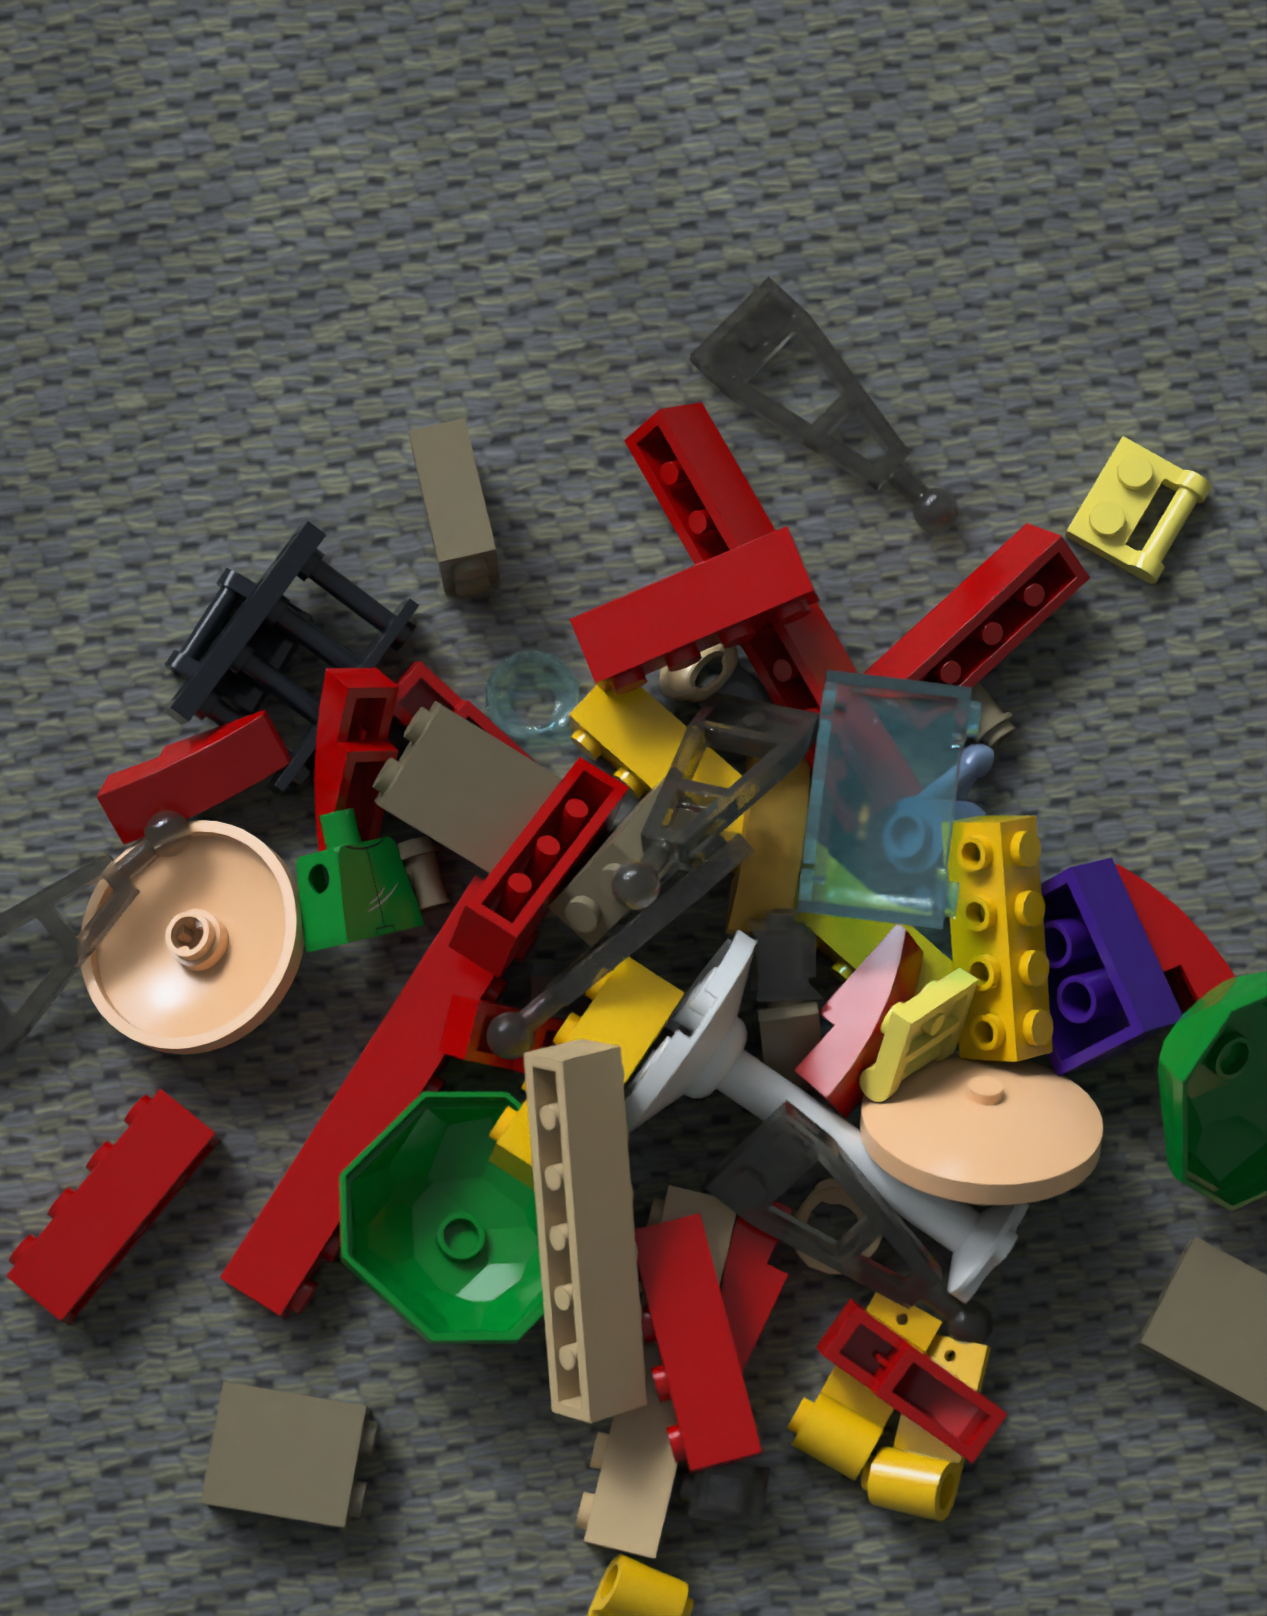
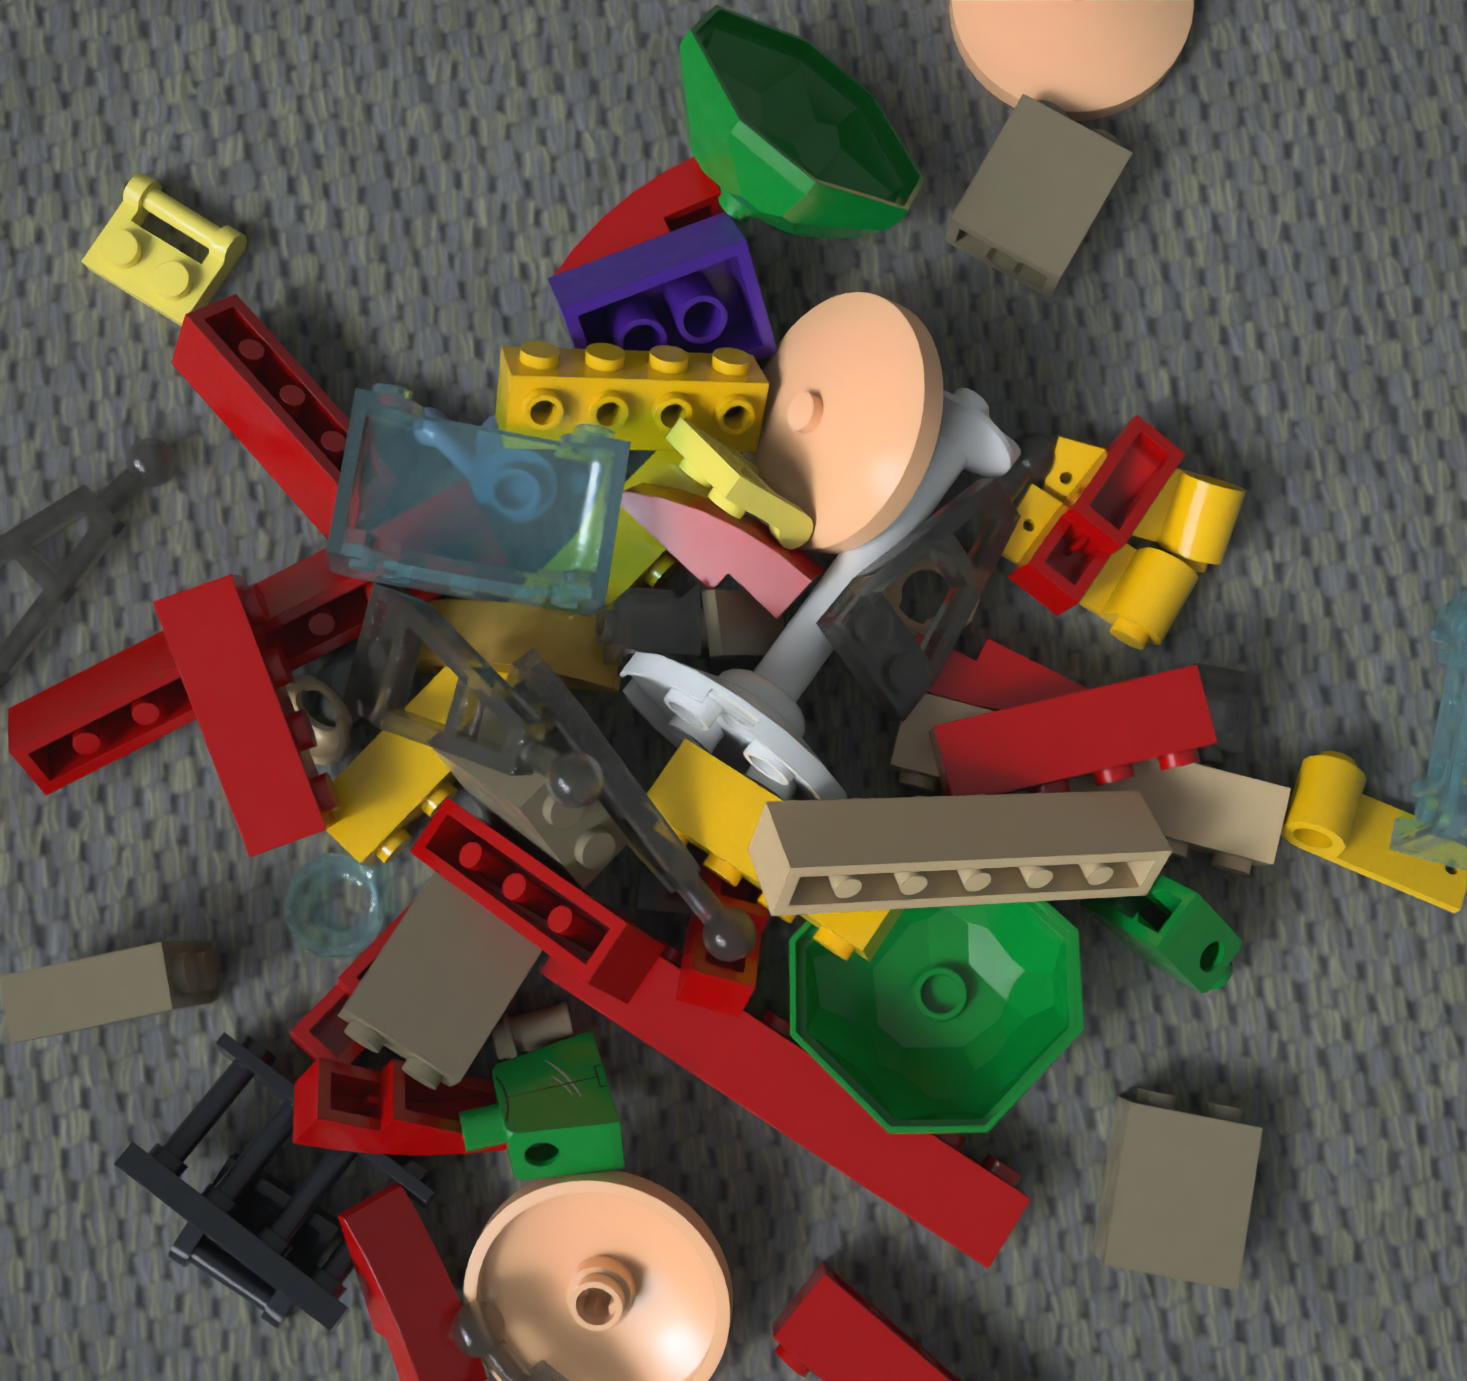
camera: 85 degrees left, 5 degrees up
none -> green torso [1079,874,1242,994]

